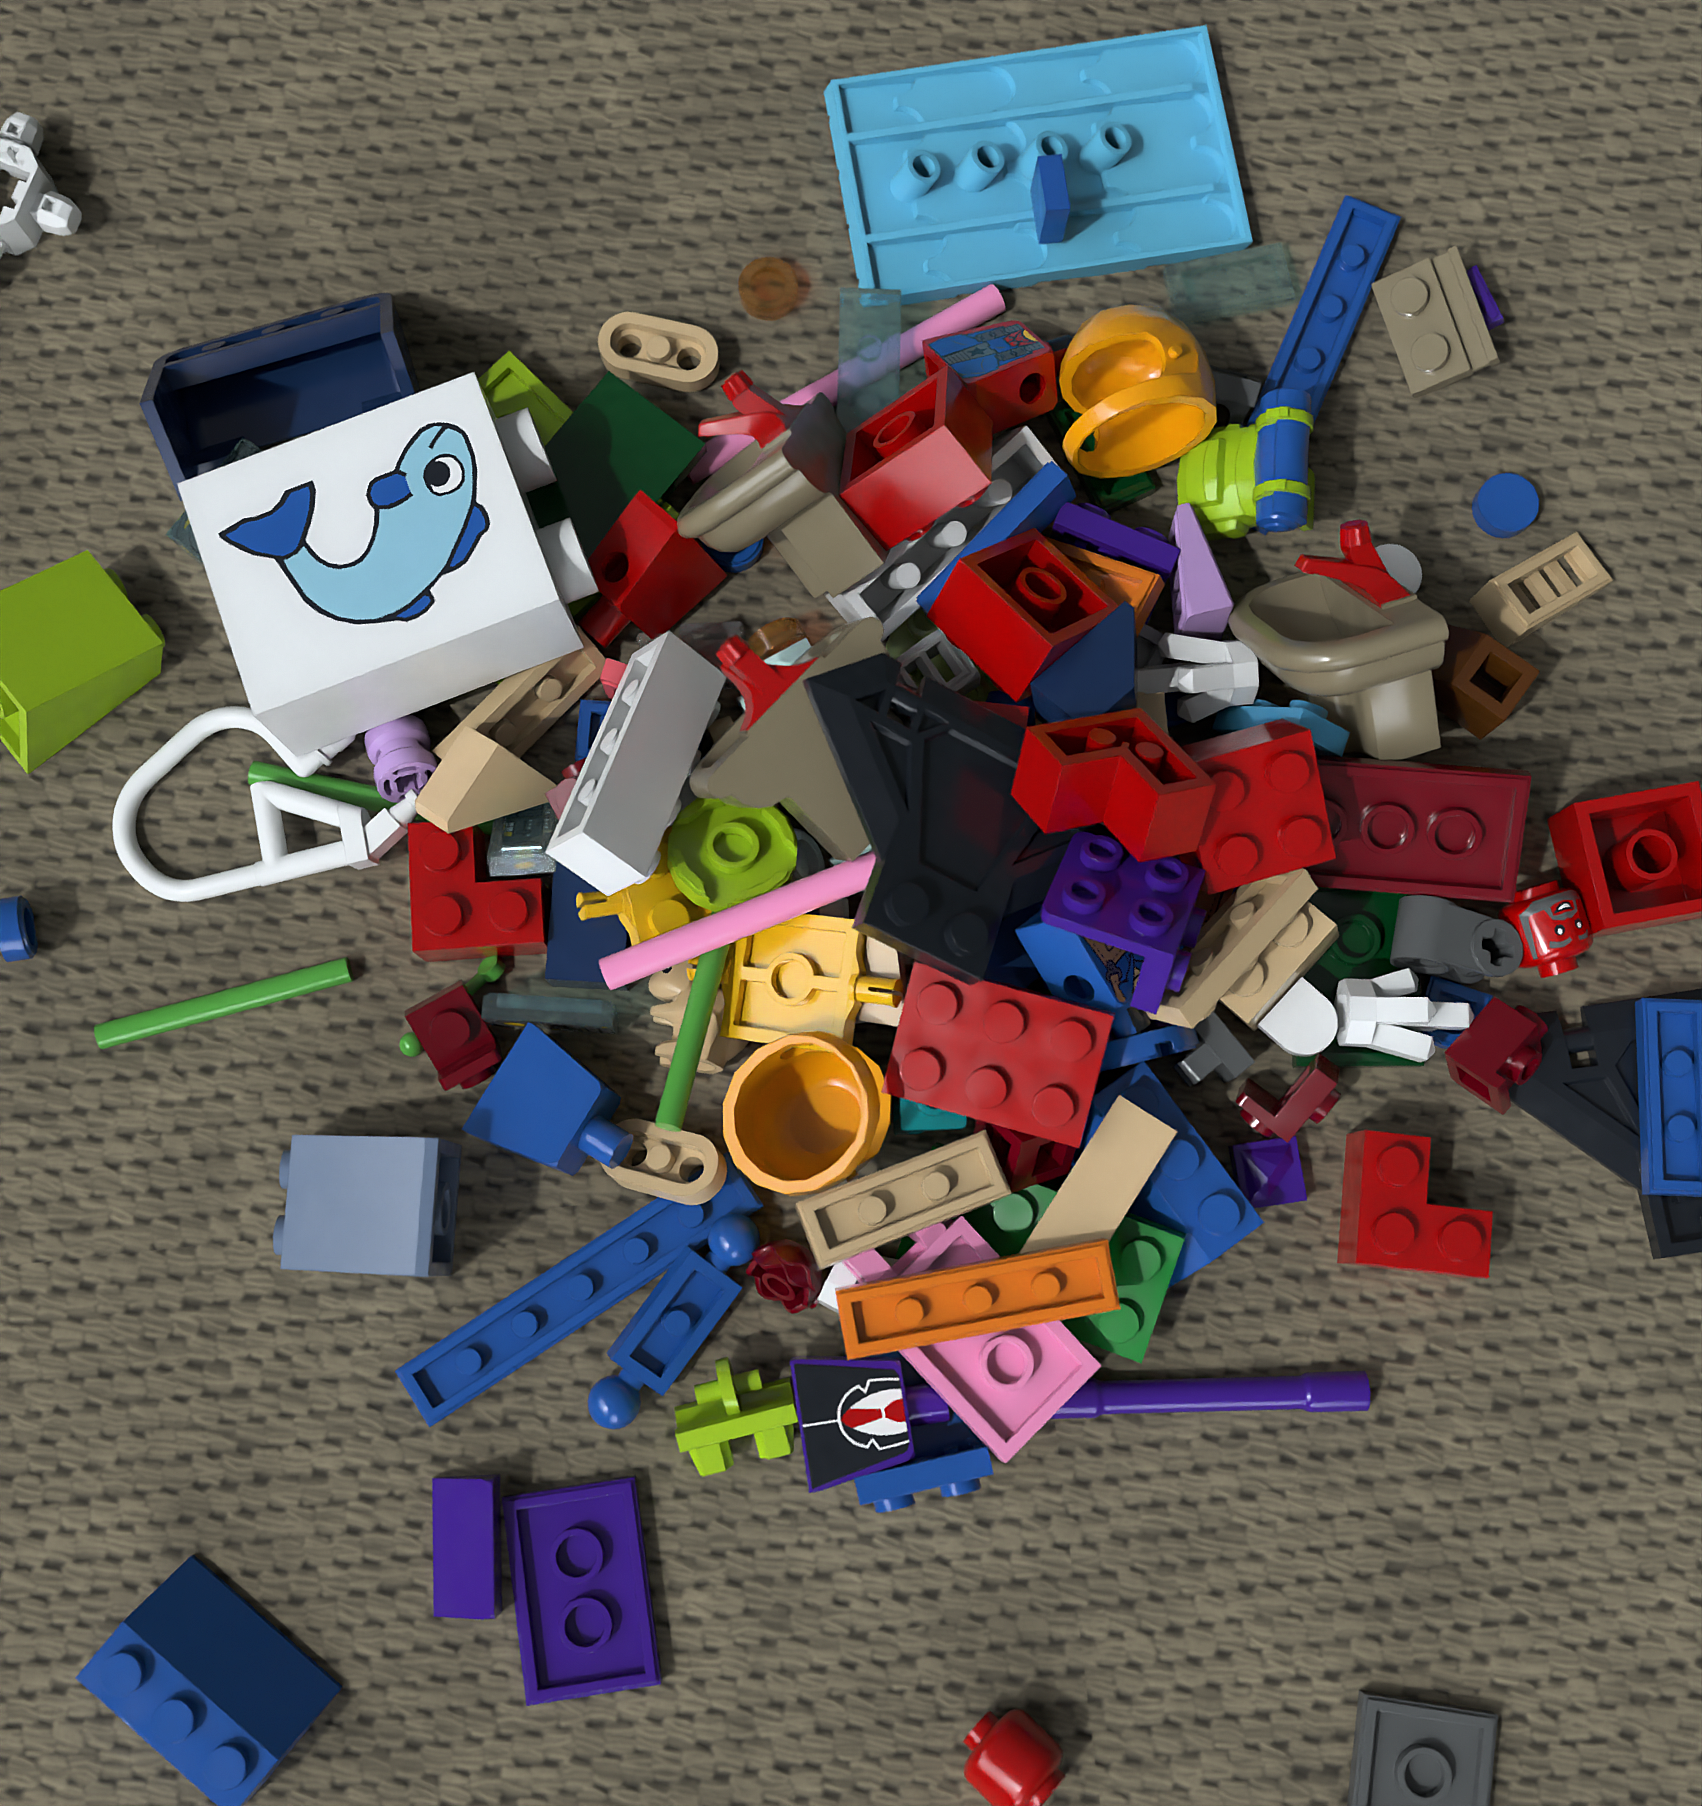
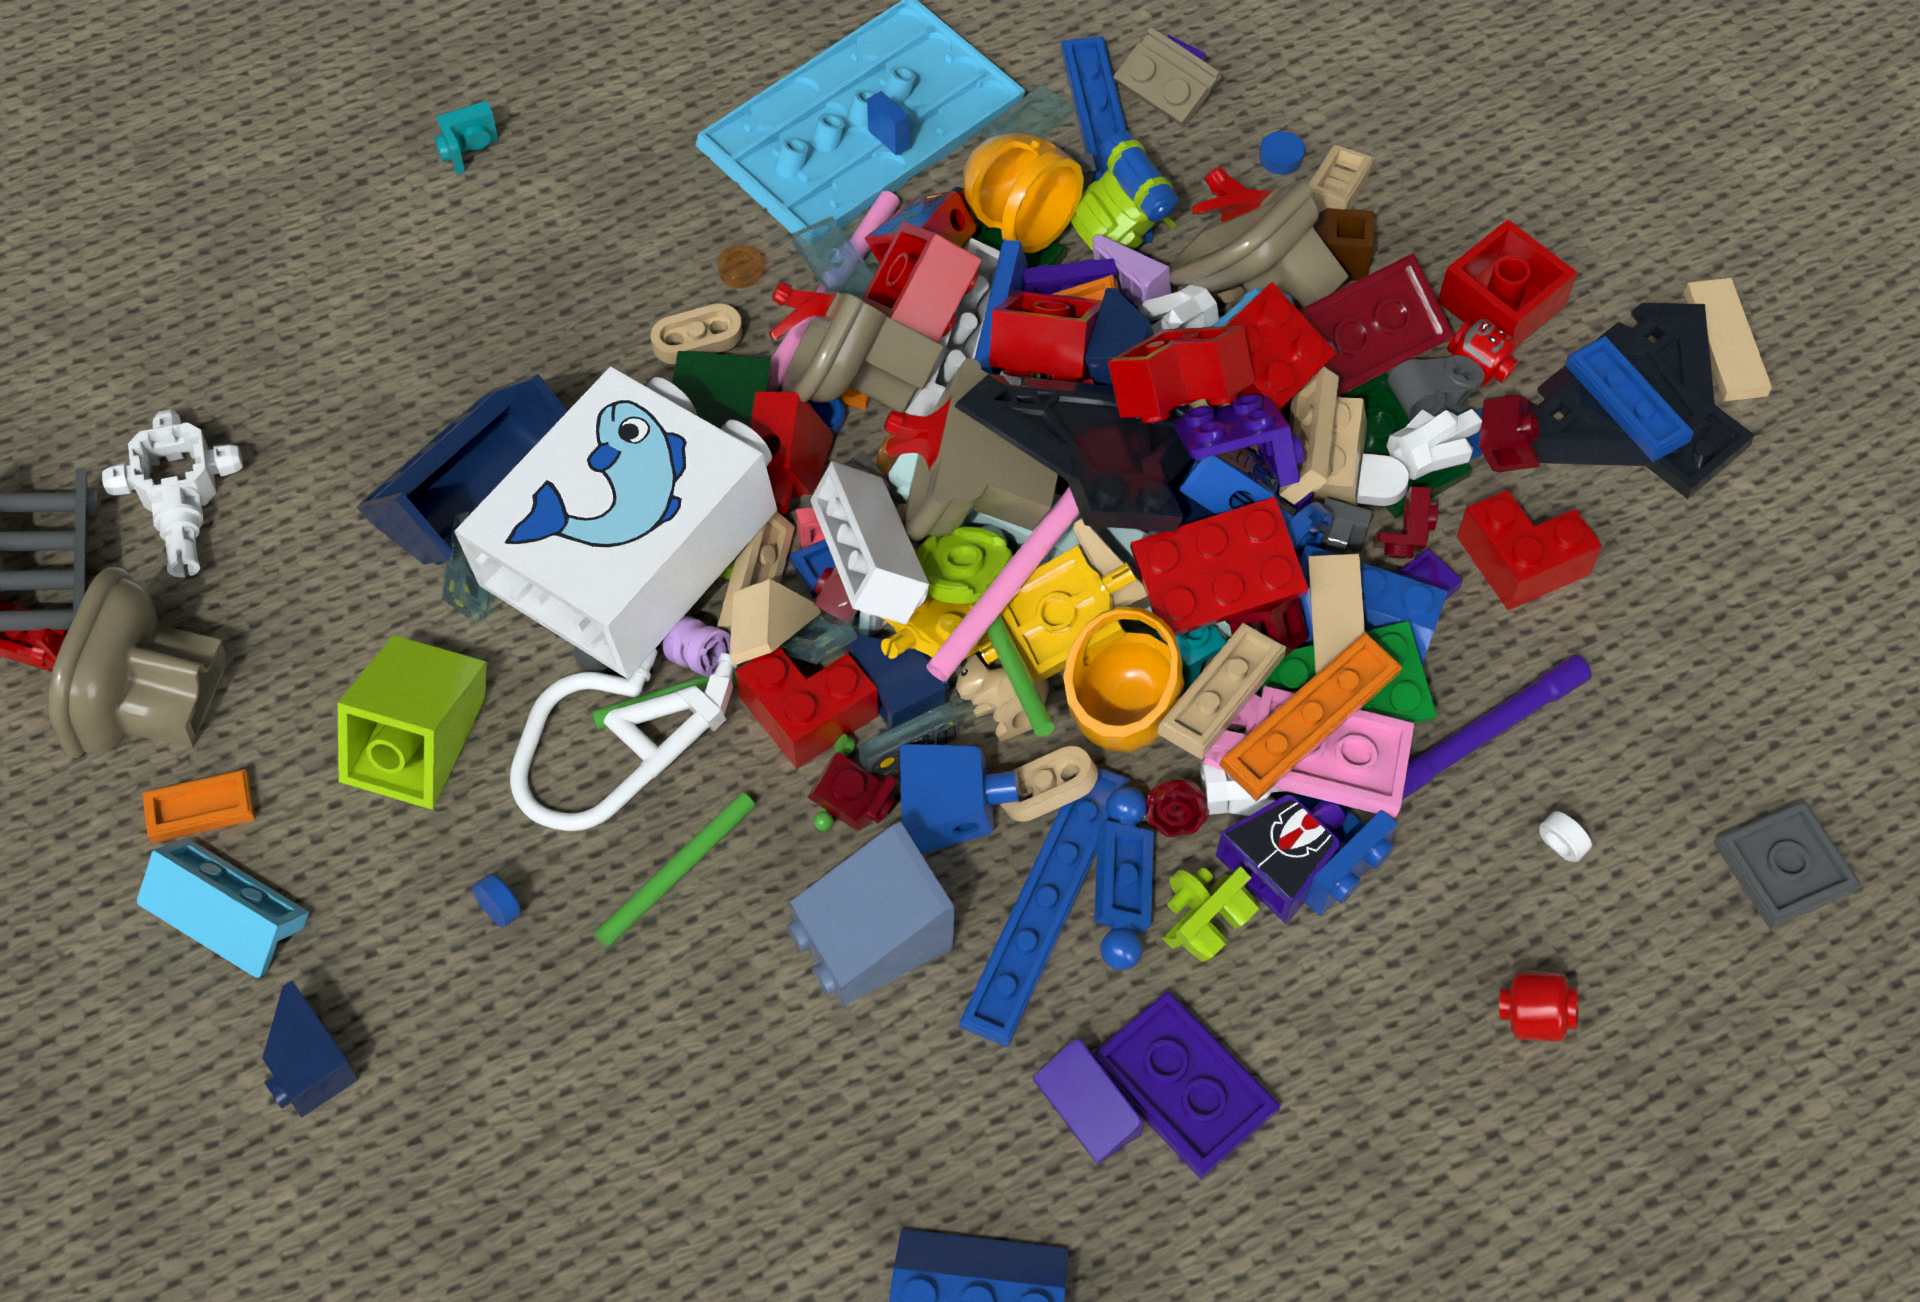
camera: 30 degrees left, 20 degrees down
none -> white tile [1539,811,1592,862]

